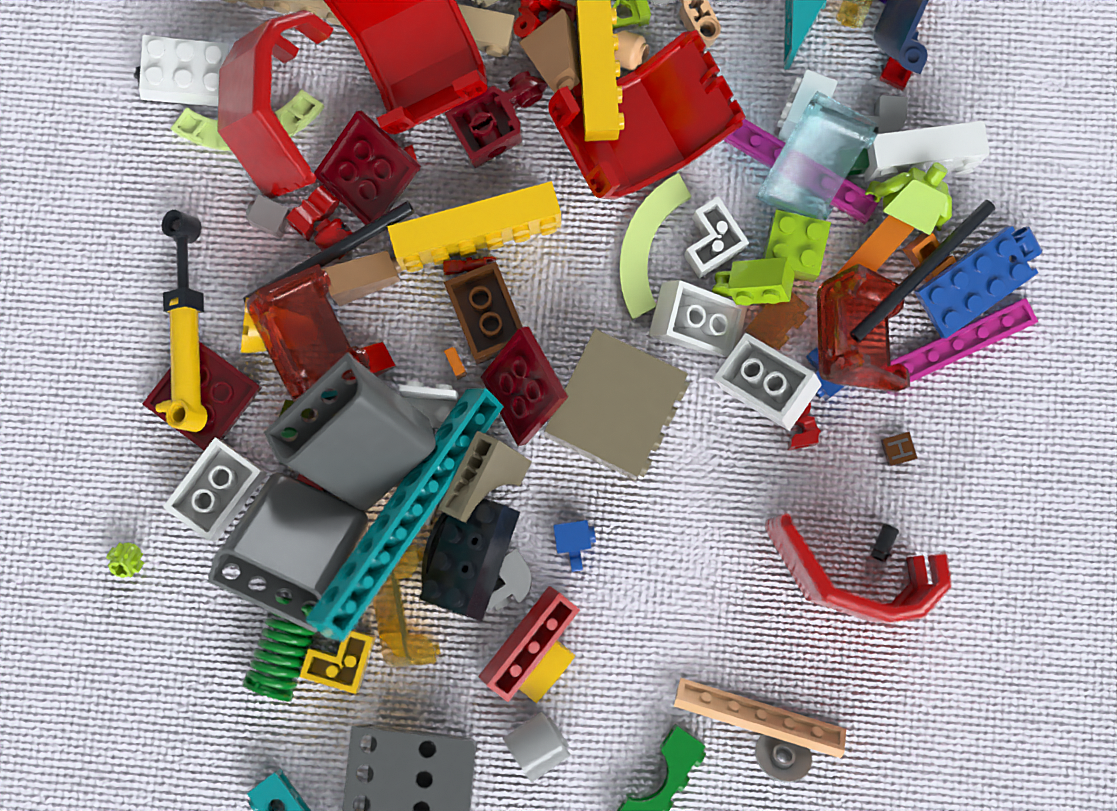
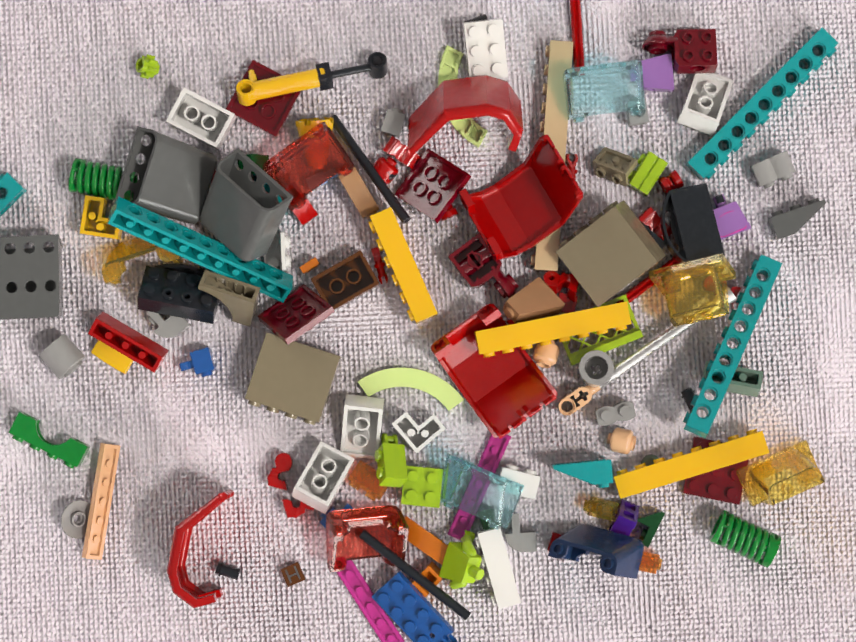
camera: 85 degrees right, 5 degrees up
none -> red leg [267,453,293,490]

